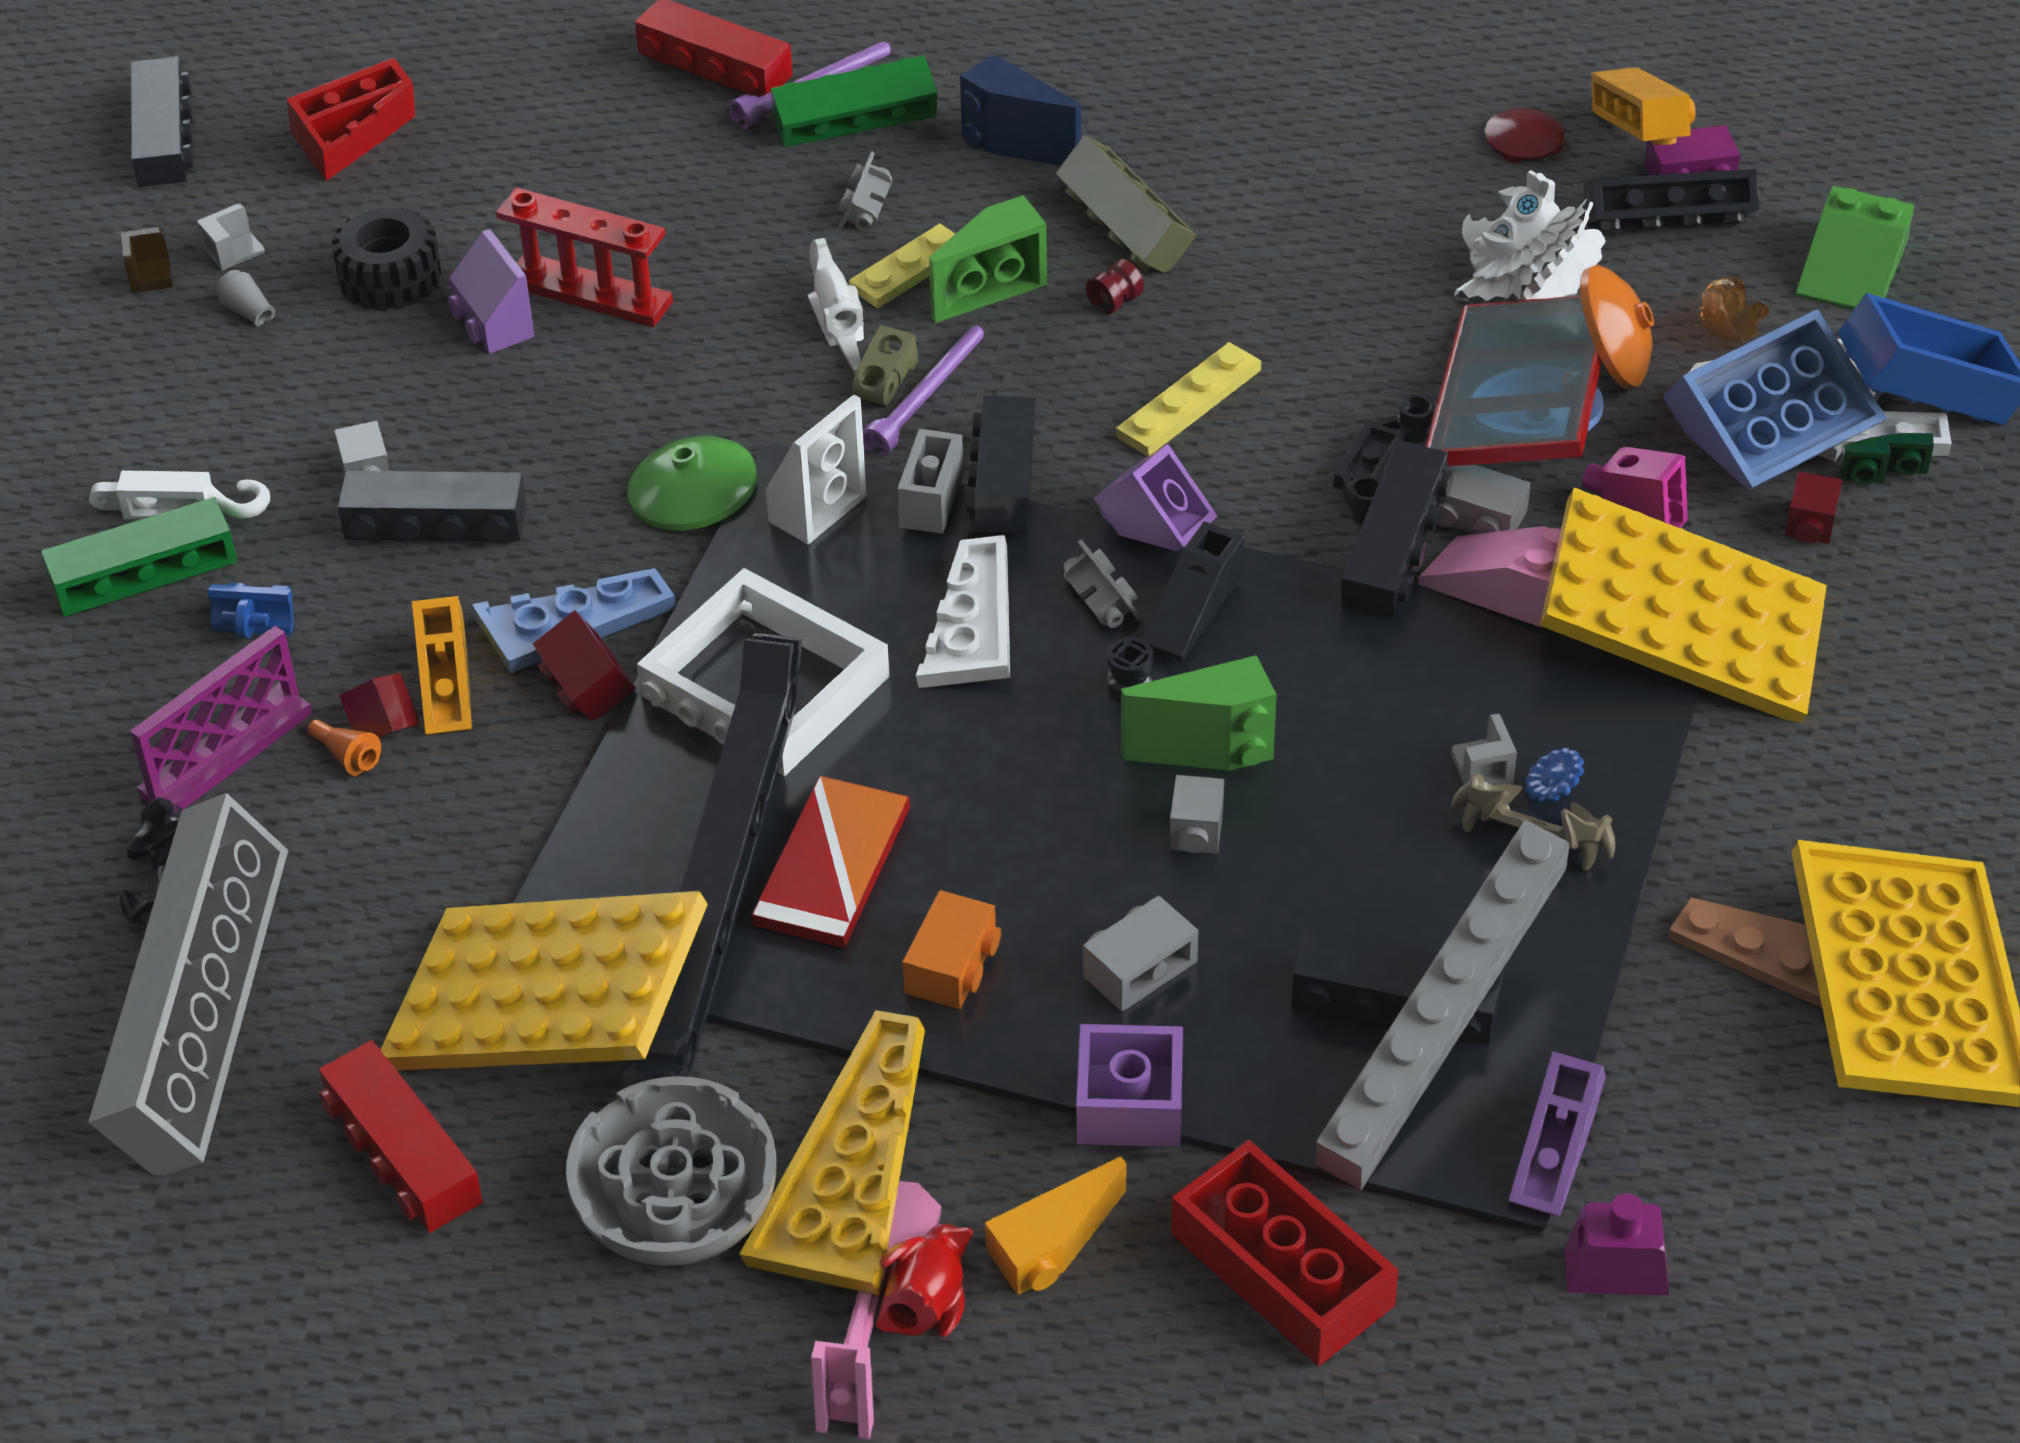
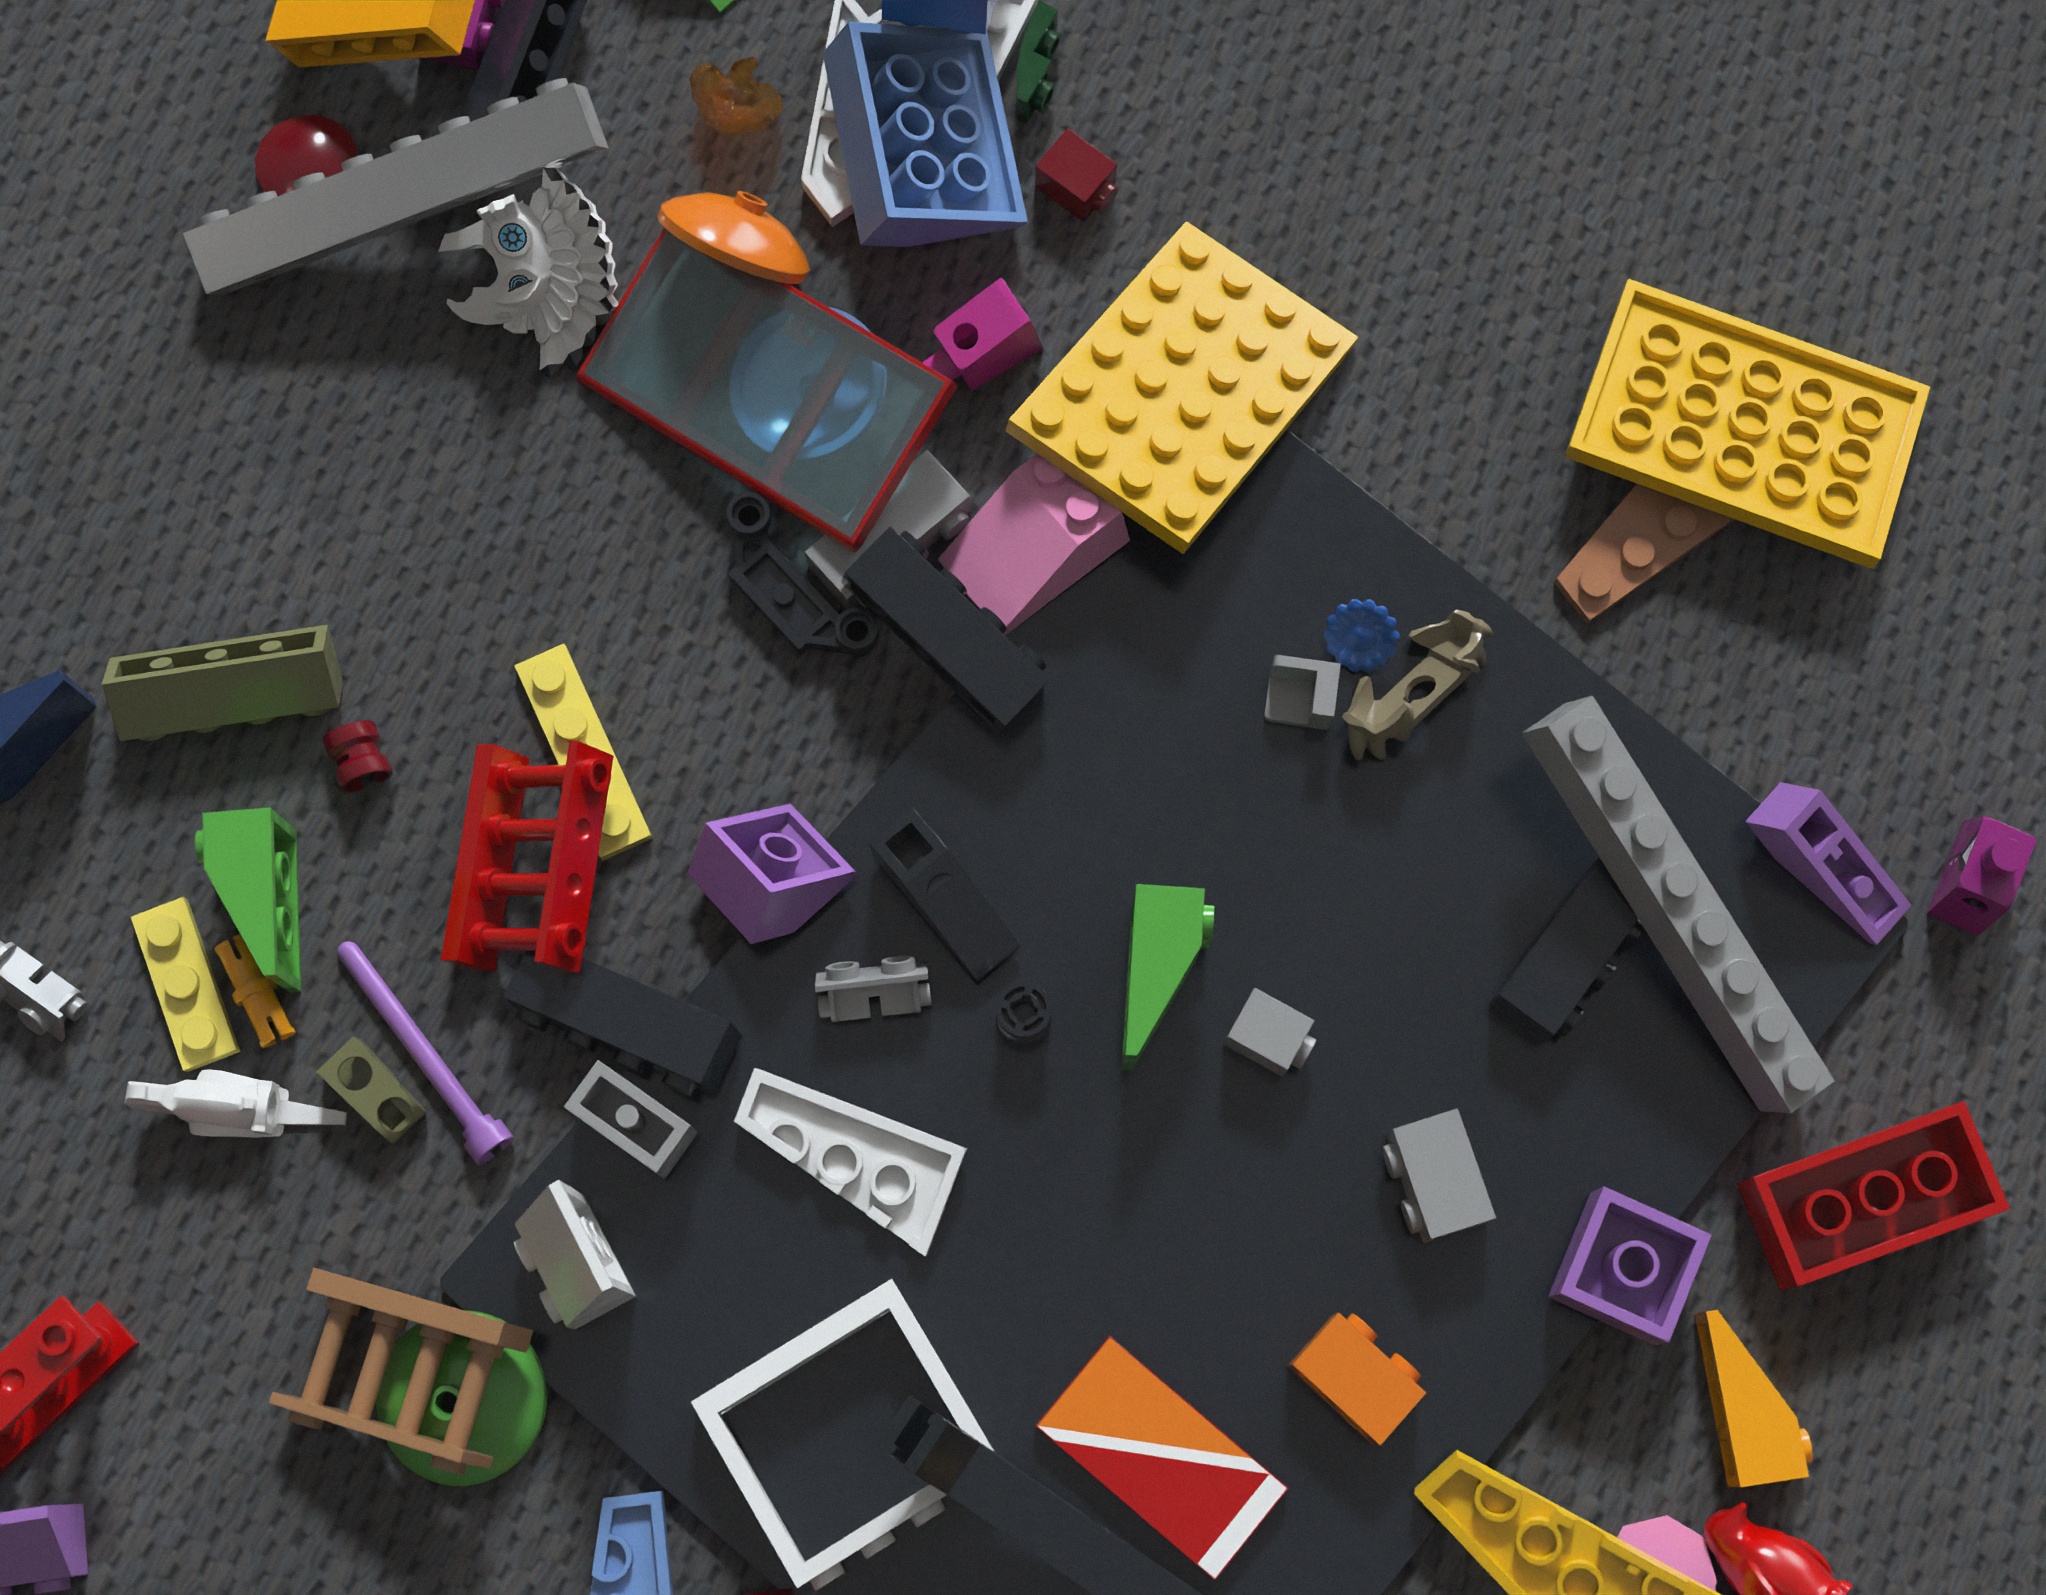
camera: 70 degrees left, 30 degrees up
none -> light grey brick [183,78,609,295]
none -> light orange pin [214,934,296,1049]
none -> medium nougat fence [269,1267,533,1475]
none -> red fence [441,741,614,974]

